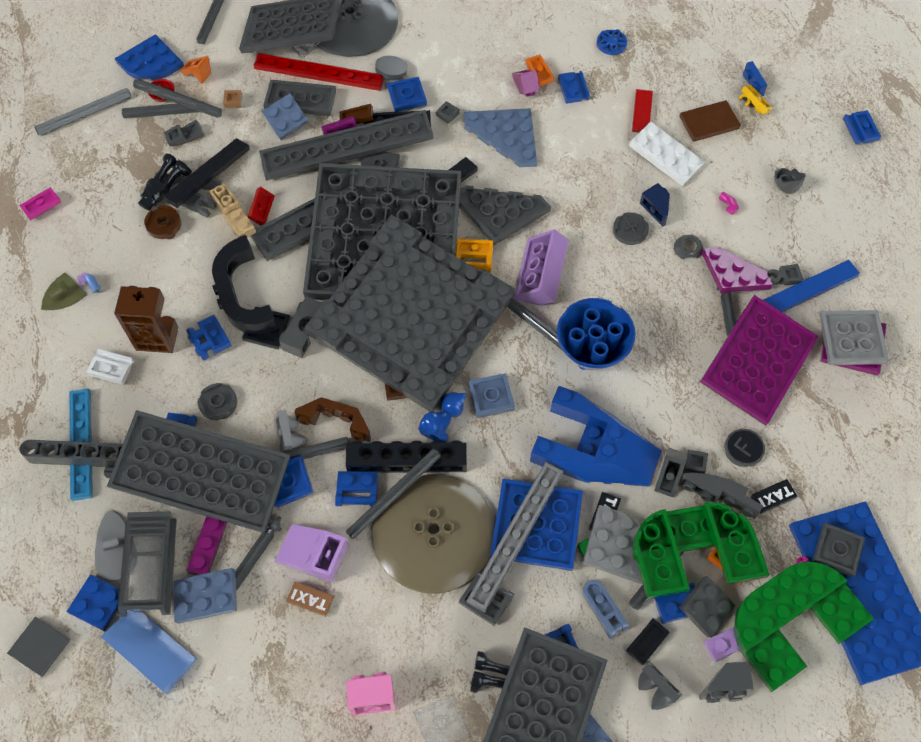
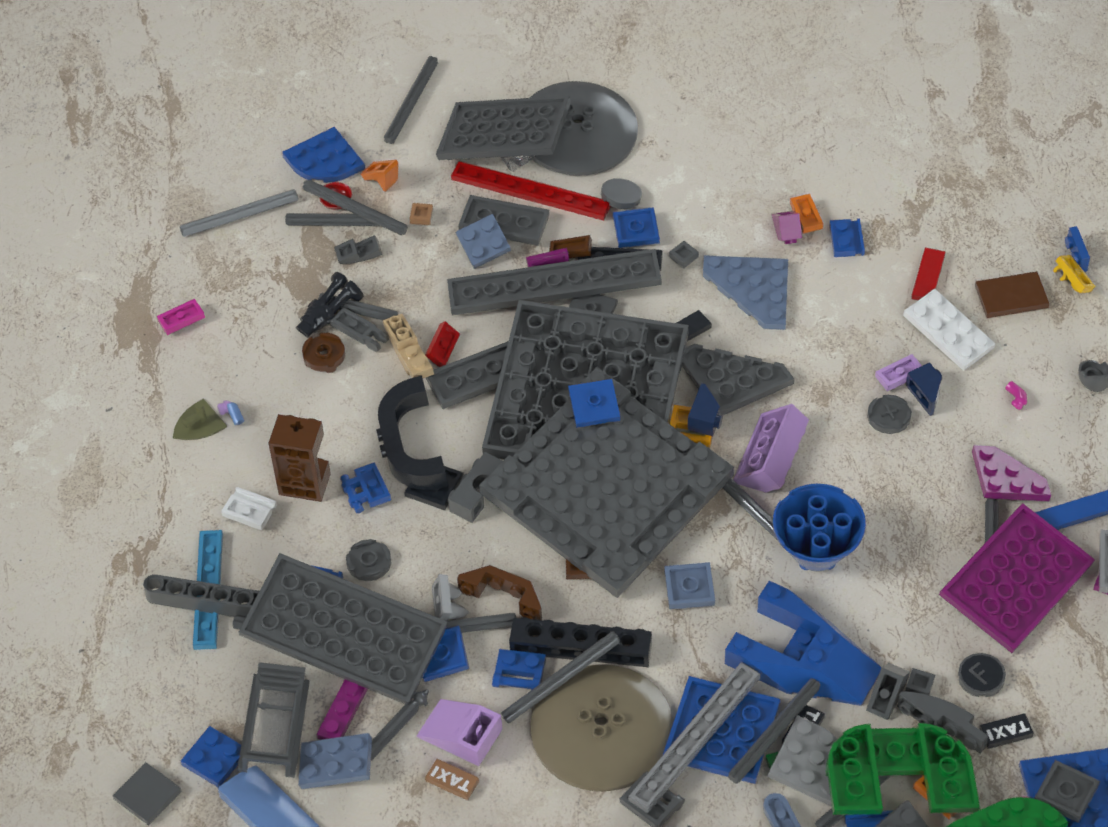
camera: 10 degrees right, 10 degrees down
light grey shield [95,511,138,581] -> none
black tile [163,138,250,208] -> none
blue animal [418,392,466,443] -> none
blue wheel [597,29,627,55] -> none
dark grey piece [674,235,703,259] -> none
dark grey plate [768,264,803,285] -> none
none -> blue plate [568,379,620,428]
none -> dark blue slope [688,383,723,436]
none -> dark grey axle [728,678,820,784]
none -> lavender plate [875,354,922,392]

